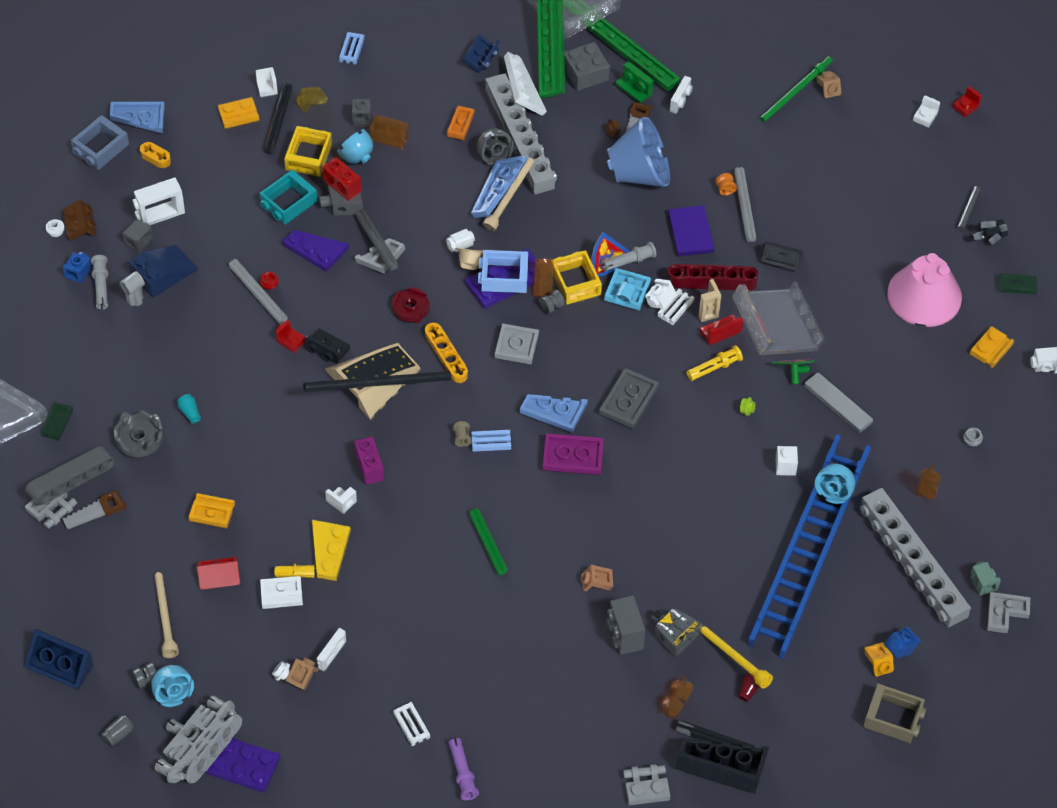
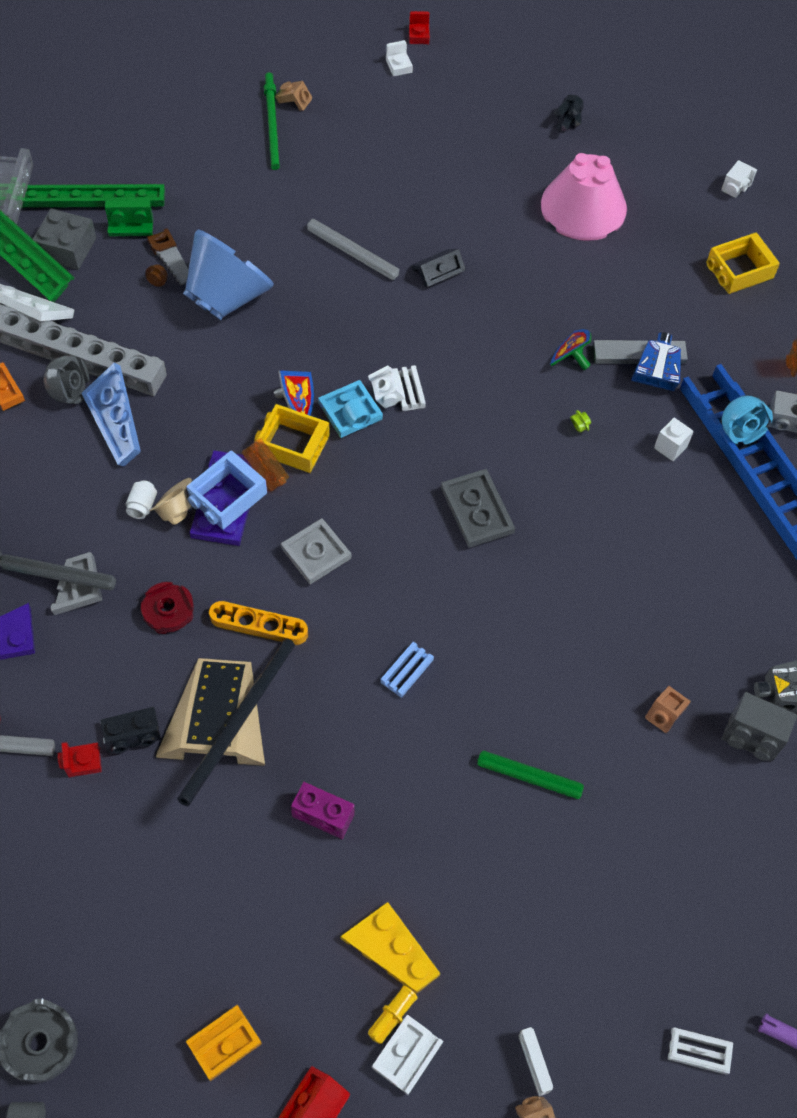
camera: 50 degrees left, 5 degrees up
teal cone [177,394,201,424] -> none
white panel [325,487,357,514] -> none
dark tan bush [453,421,471,447] -> none
tan piece [482,158,534,232] -> none
medium blue wing [520,394,588,433] -> none
dark grey wheel [539,290,565,314] -> none
magenta plate [543,433,604,475] -> none
light grey pin [601,242,657,272] -> none
dark red beam [667,264,759,291] -> none
dark purple tile [668,206,714,256] -> none
white plate [670,76,693,114] -> none
yellow pin [686,345,743,381] -> none
tan panel [699,279,721,322] -> none
red panel [700,314,743,346] -> none
orange wheel [715,173,737,196] -> none
clear panel [732,282,825,355] -> none
flat silver bar [957,186,981,231] -> none
light grey plate [963,428,983,446] -> none
light orange plate [970,326,1014,368] -> none
clear green tile [998,273,1037,294] -> none
none -> blue torso [631,332,681,391]
none -> yellow window [706,232,780,294]

